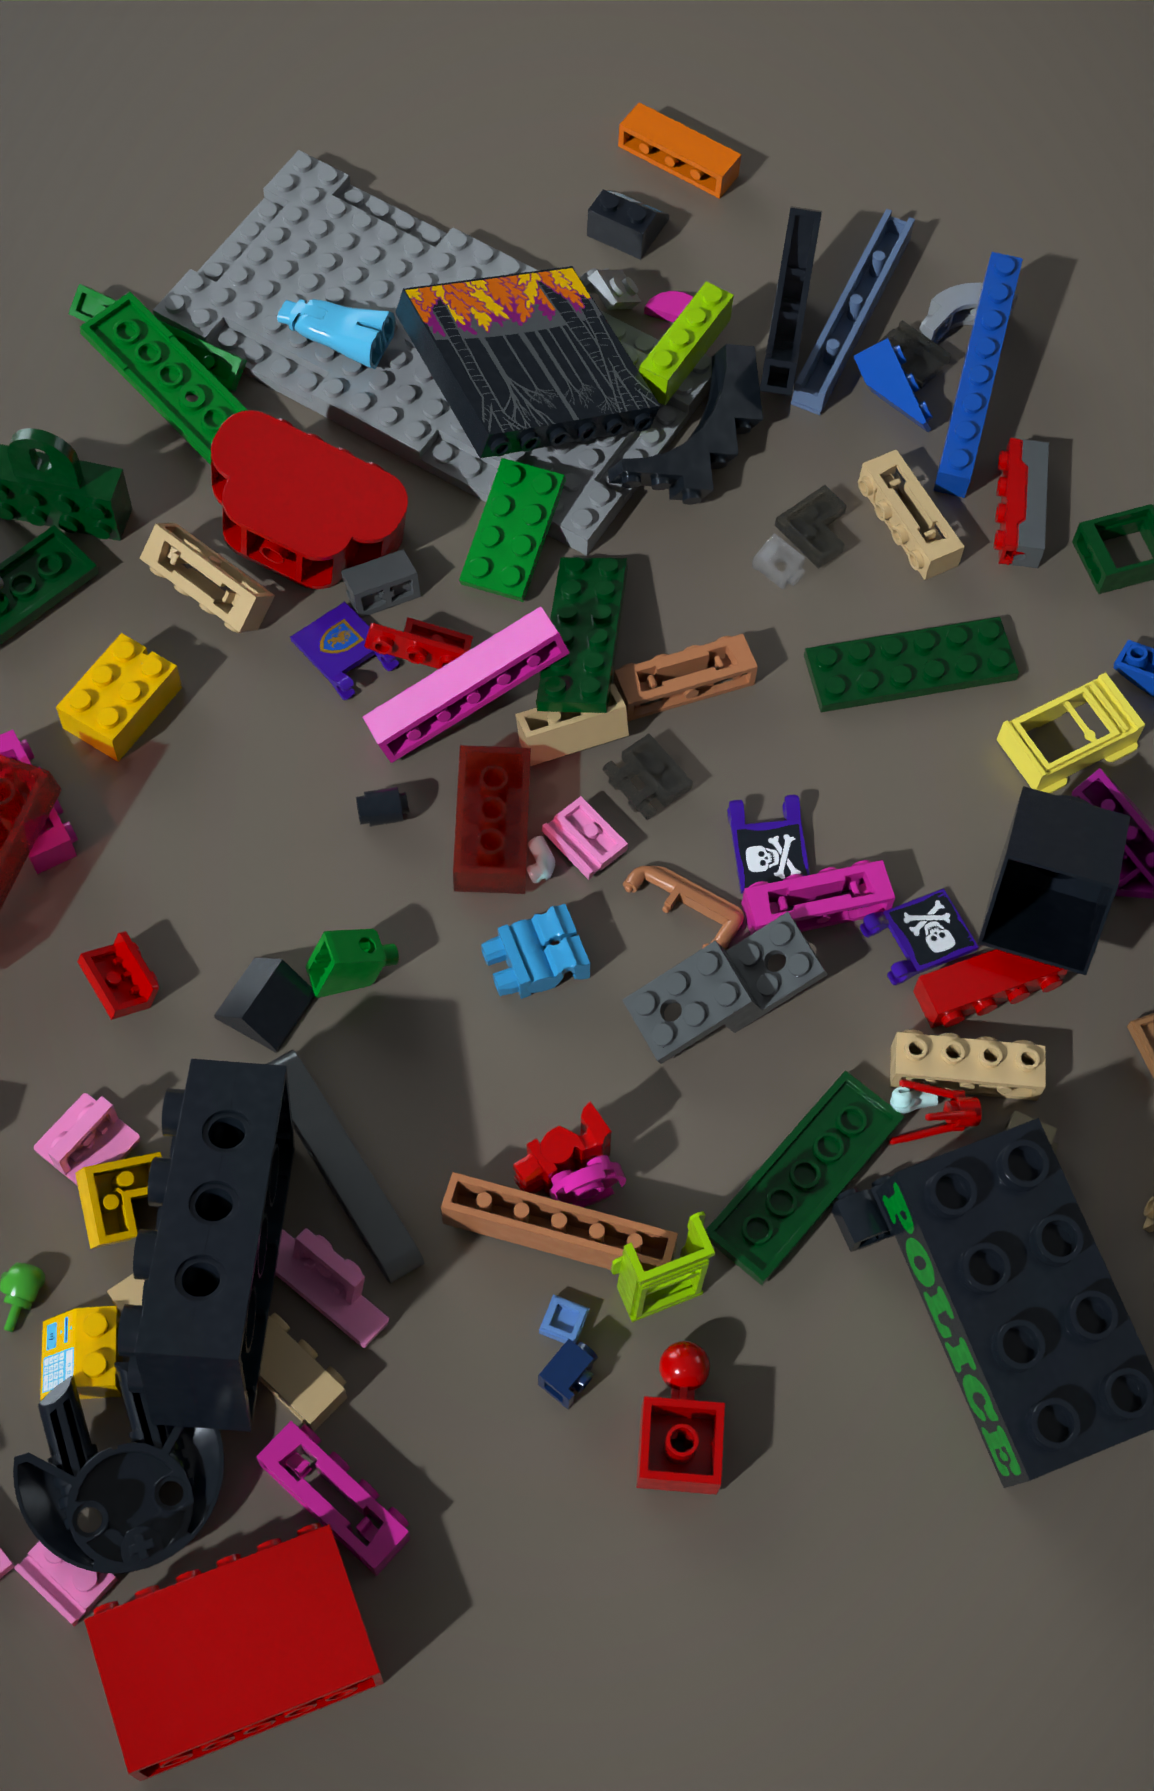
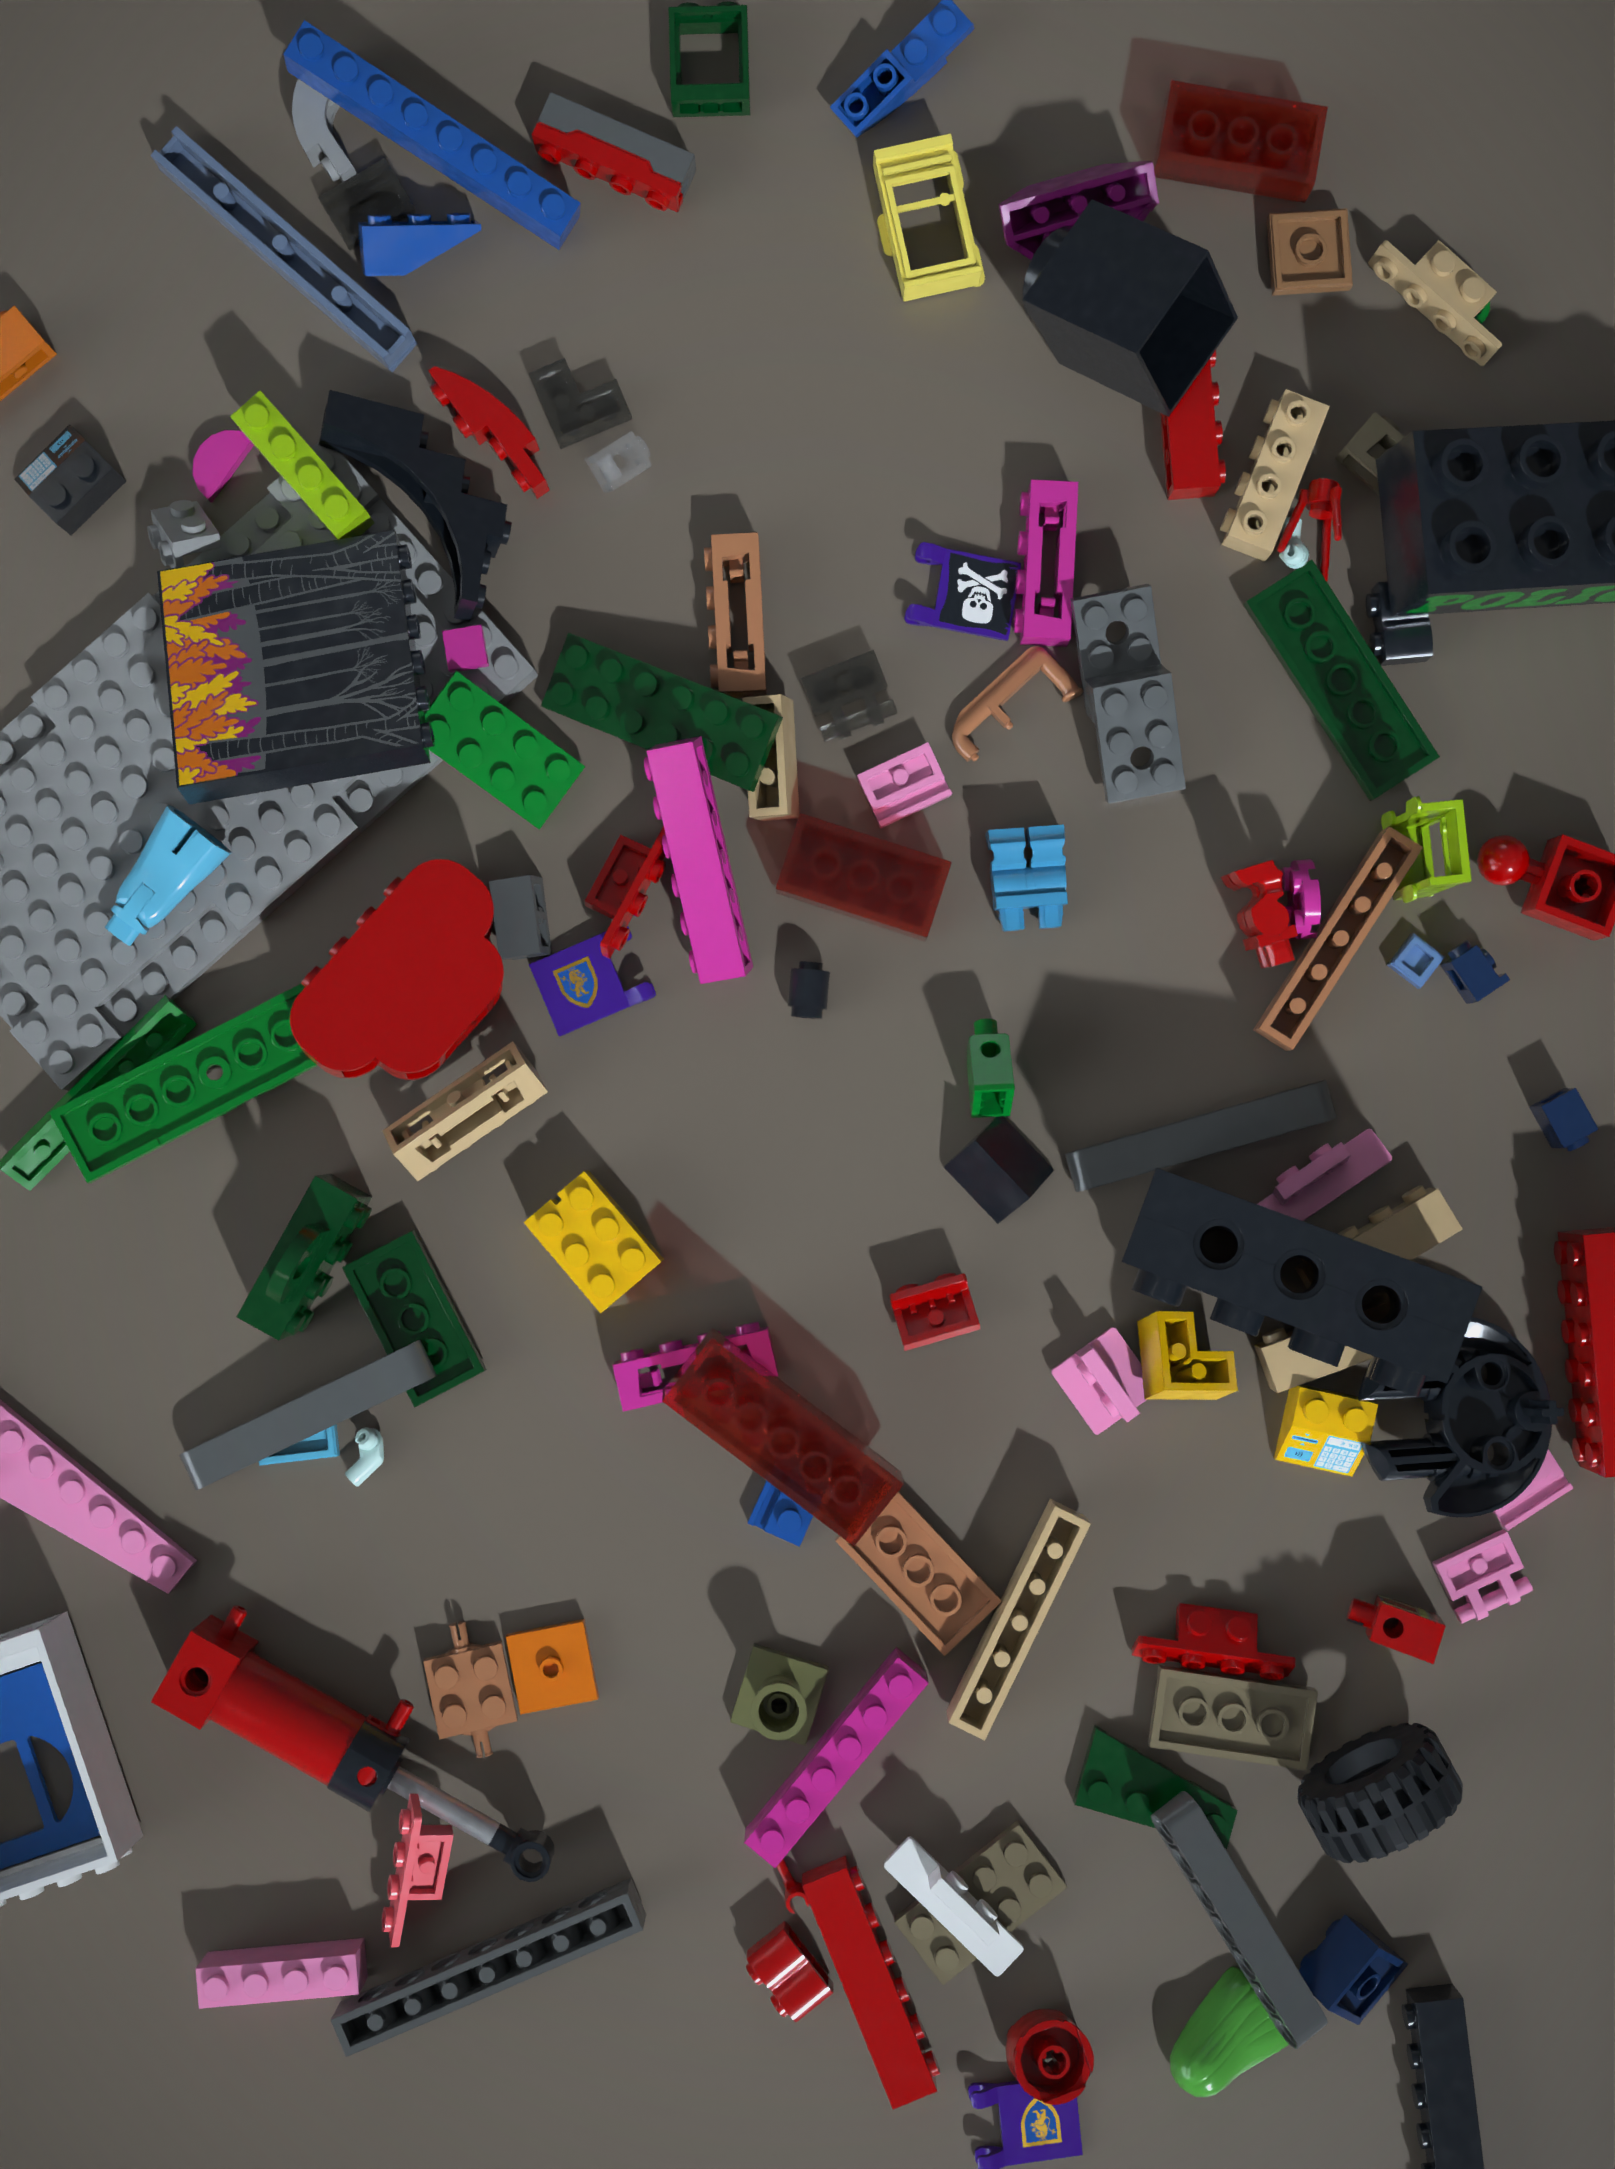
camera: 70 degrees left, 25 degrees up
bright green piece [0,1262,45,1332] -> none
dark pink brick [256,1421,410,1576] -> none
arm [526,836,555,883] -> none
black arch [760,206,822,396] -> none
dark green plate [804,617,1019,713] -> none
tan brick [858,449,964,580] -> none
flag [860,888,979,985] -> none
none -> red slope [428,366,550,499]
none -> dark pink tile [442,625,489,673]
none -> dark blue brick [1529,1088,1599,1151]

